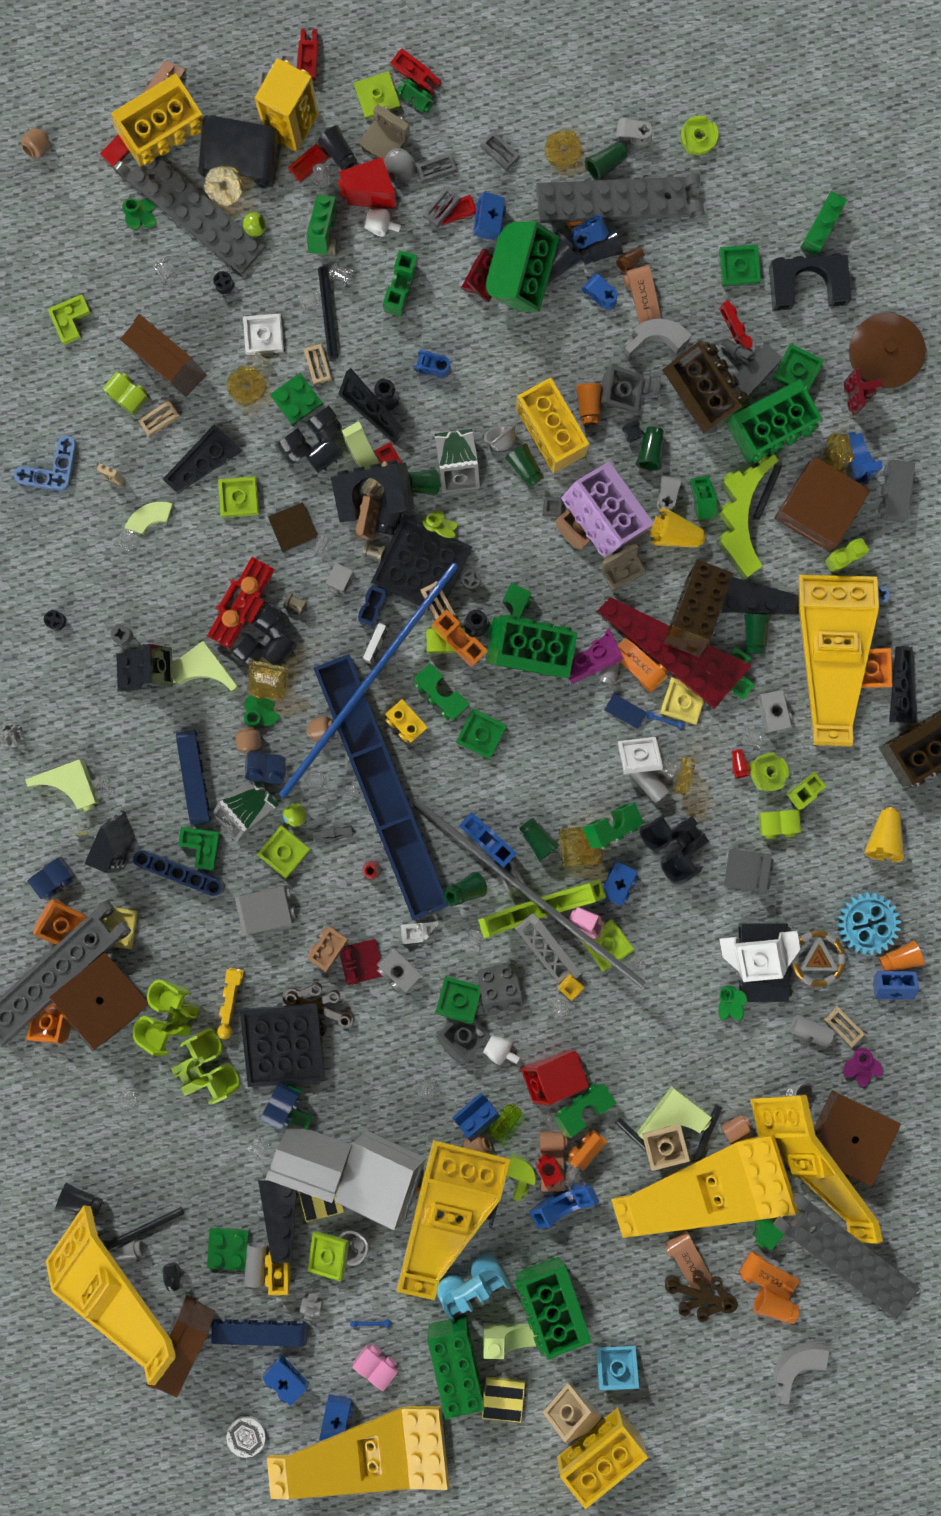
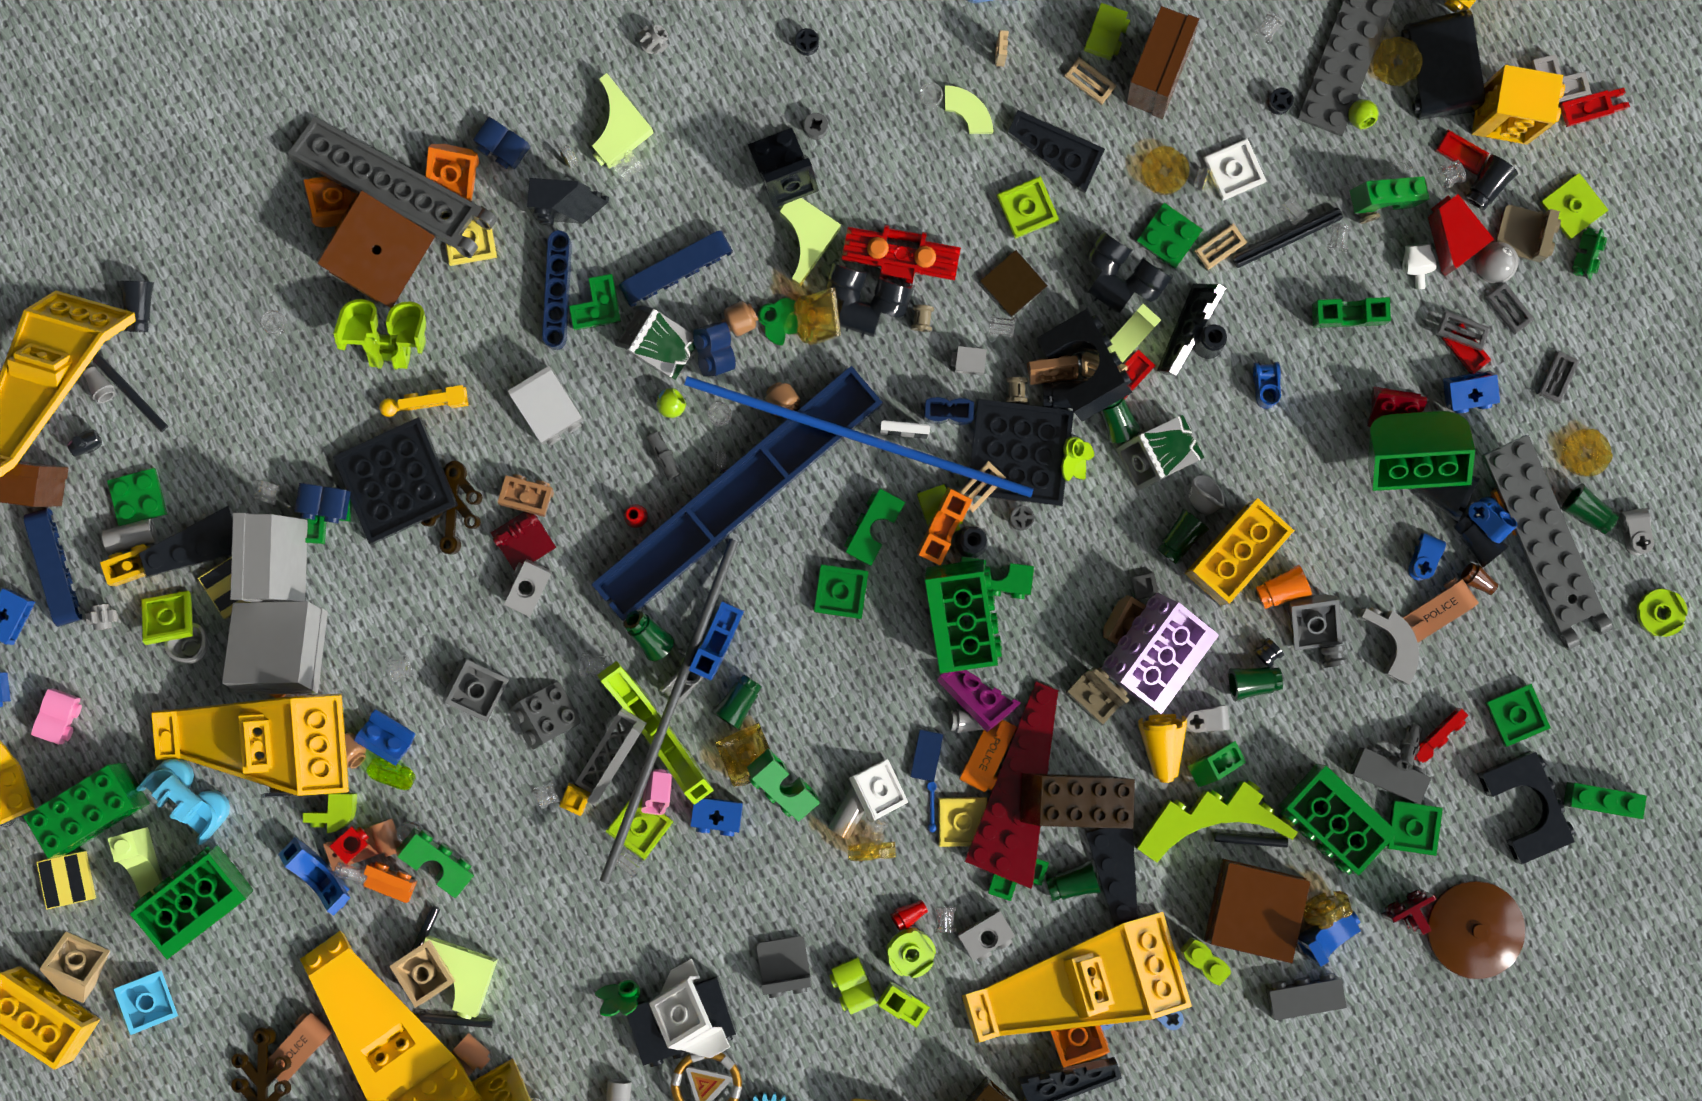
camera: 70 degrees right, 0 degrees up
lime piece [171,1028,240,1104] -> none
lime plate [256,825,311,879] -> none
blue hinge [350,1319,391,1328] -> none
yellow brick [385,699,428,744] -> none
red hinge [390,48,442,95] -> none
white slope [401,921,439,944] -> none
green plate [435,976,481,1025] -> none
white piece [482,1035,520,1065] -> none
red slope [520,1050,589,1105] -> none
black piece [640,813,709,884] -> none
dark brown brick [662,341,750,434] -> none

